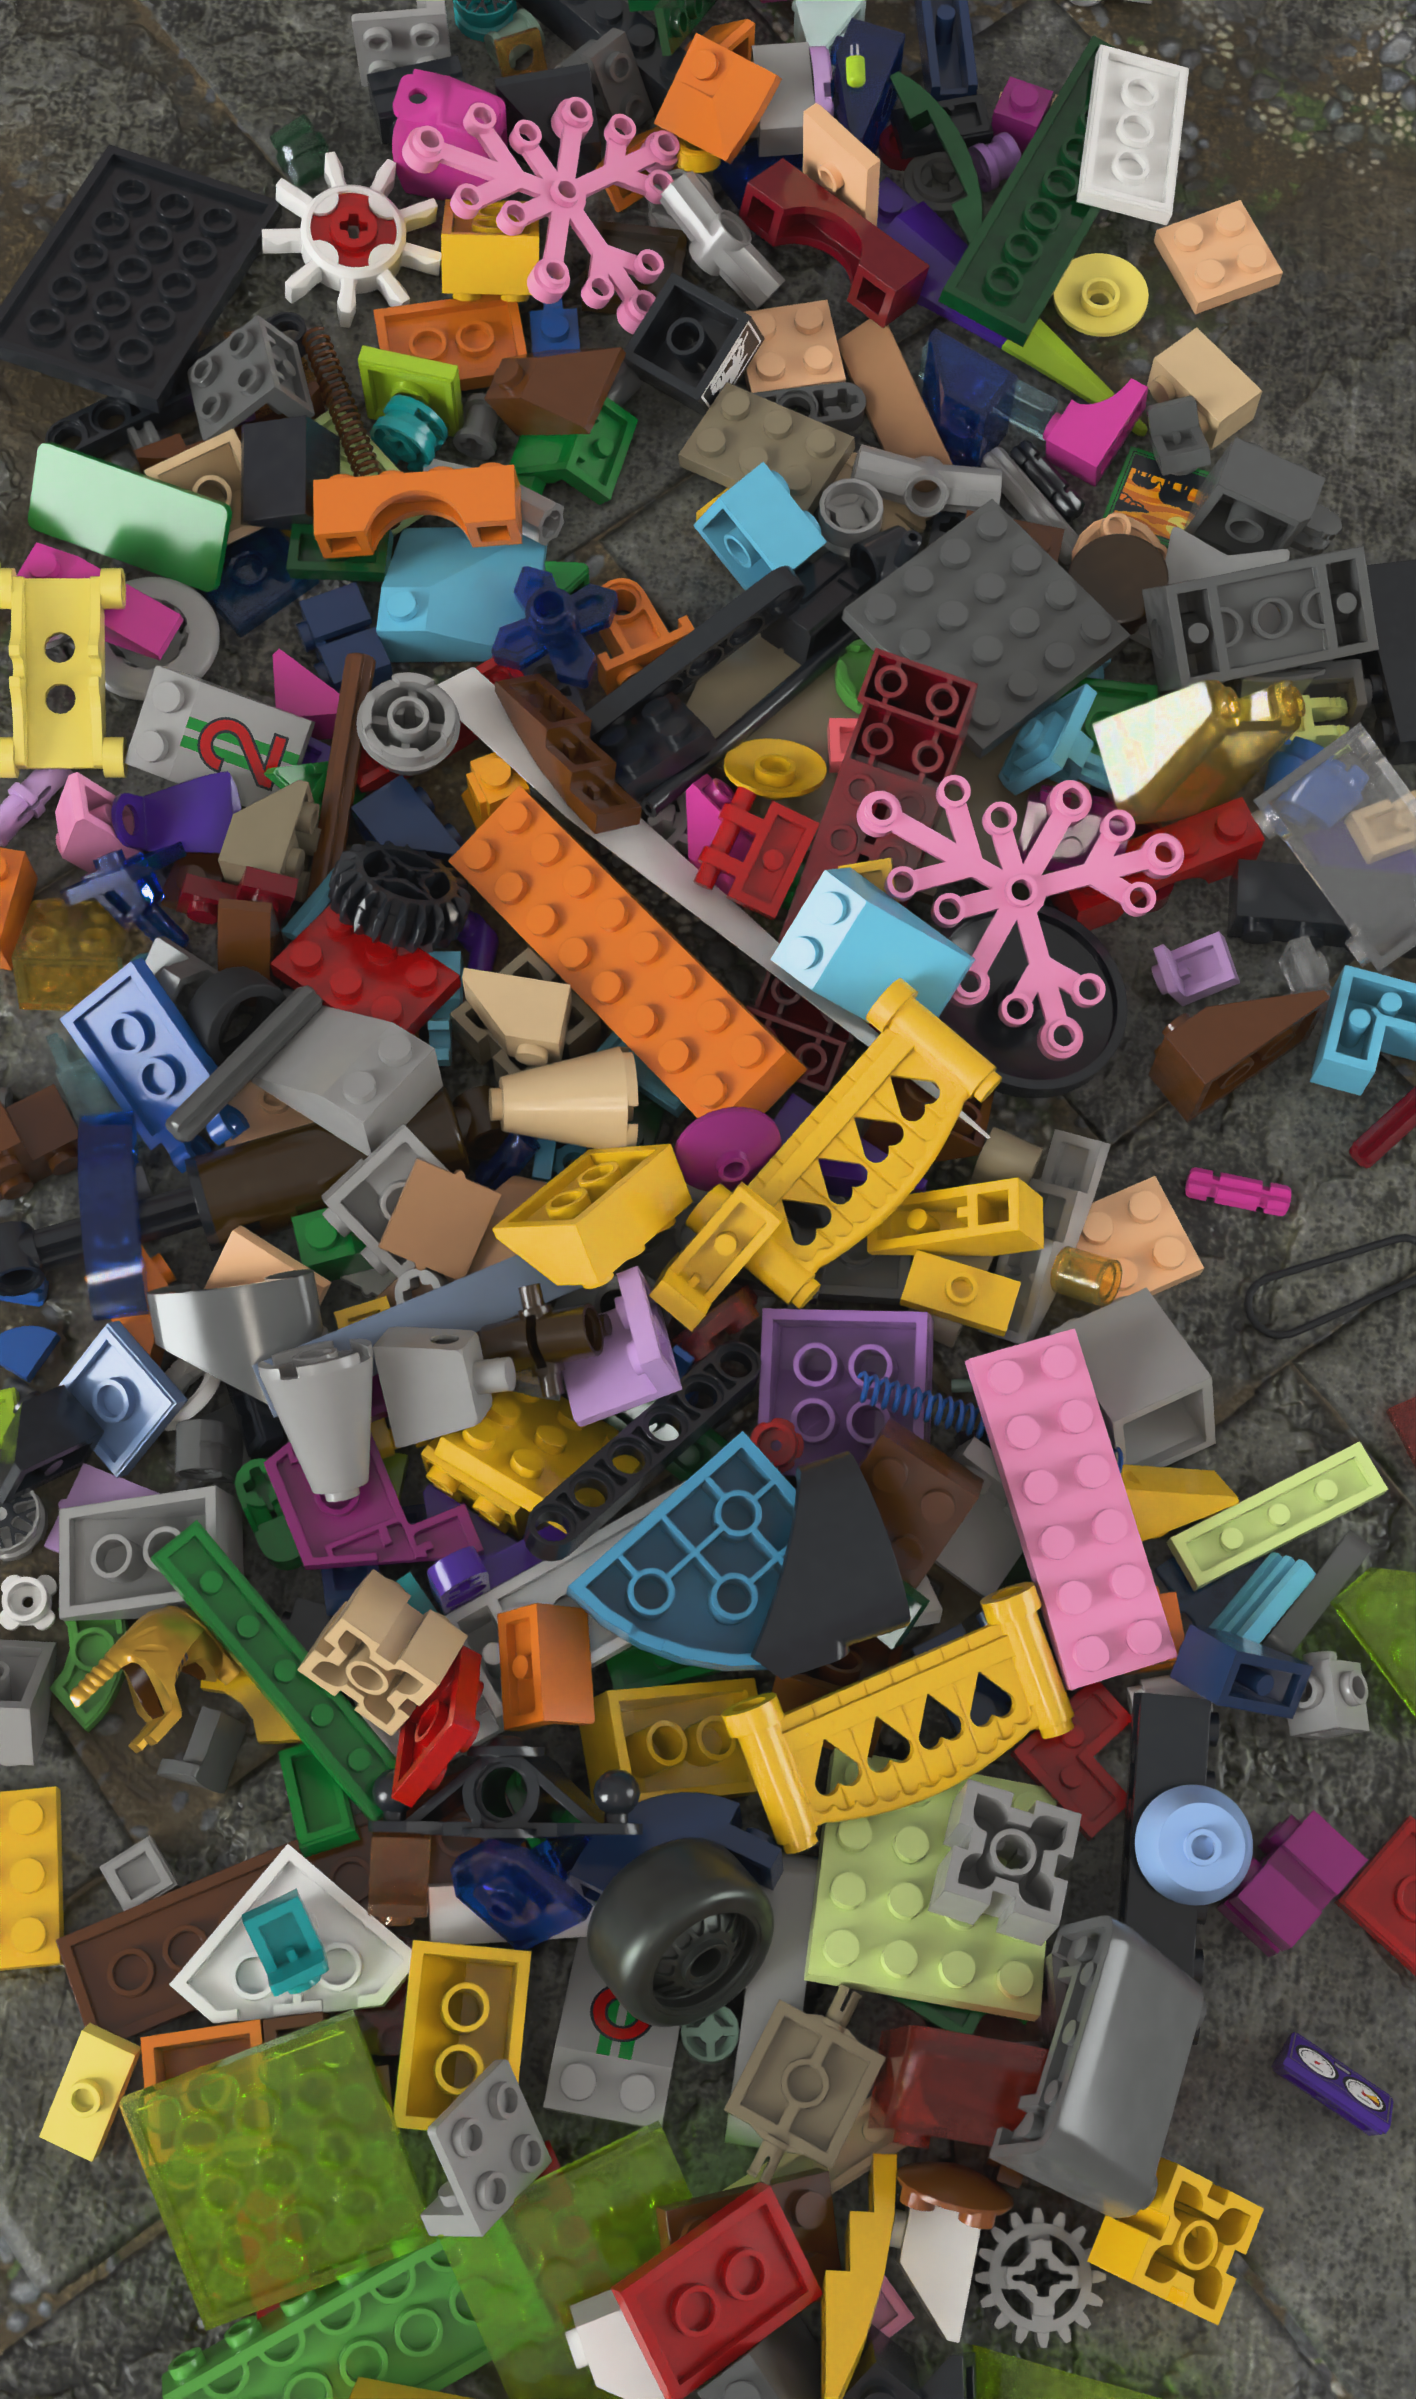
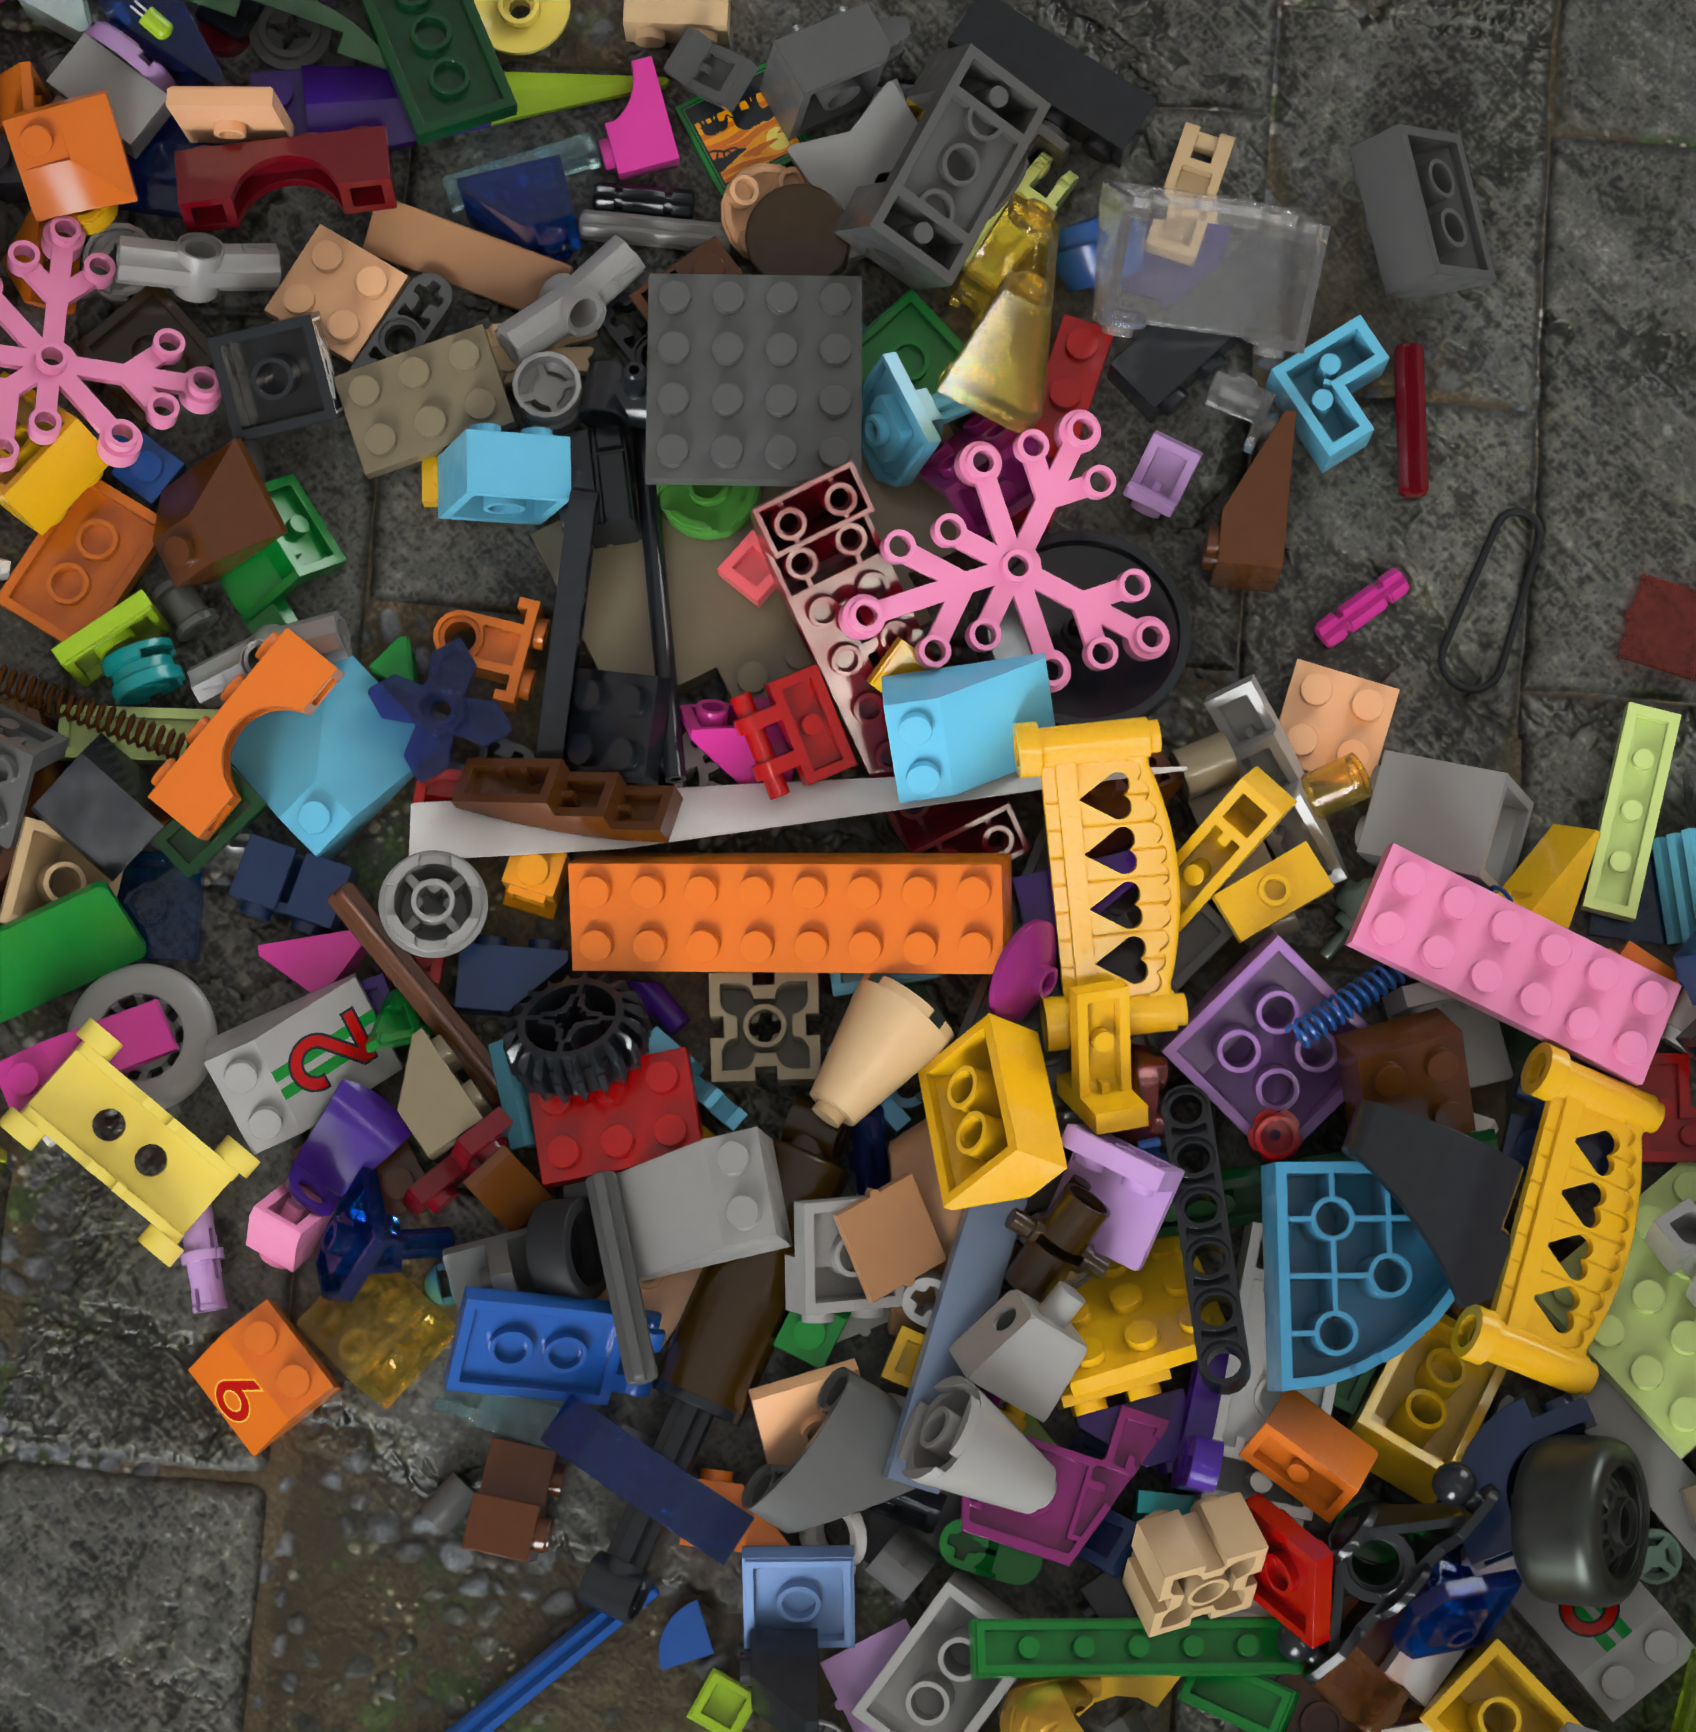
camera: 45 degrees left, 10 degrees up
tan slope [462,968,572,1066] -> none
yellow dish [724,738,827,800] -> none

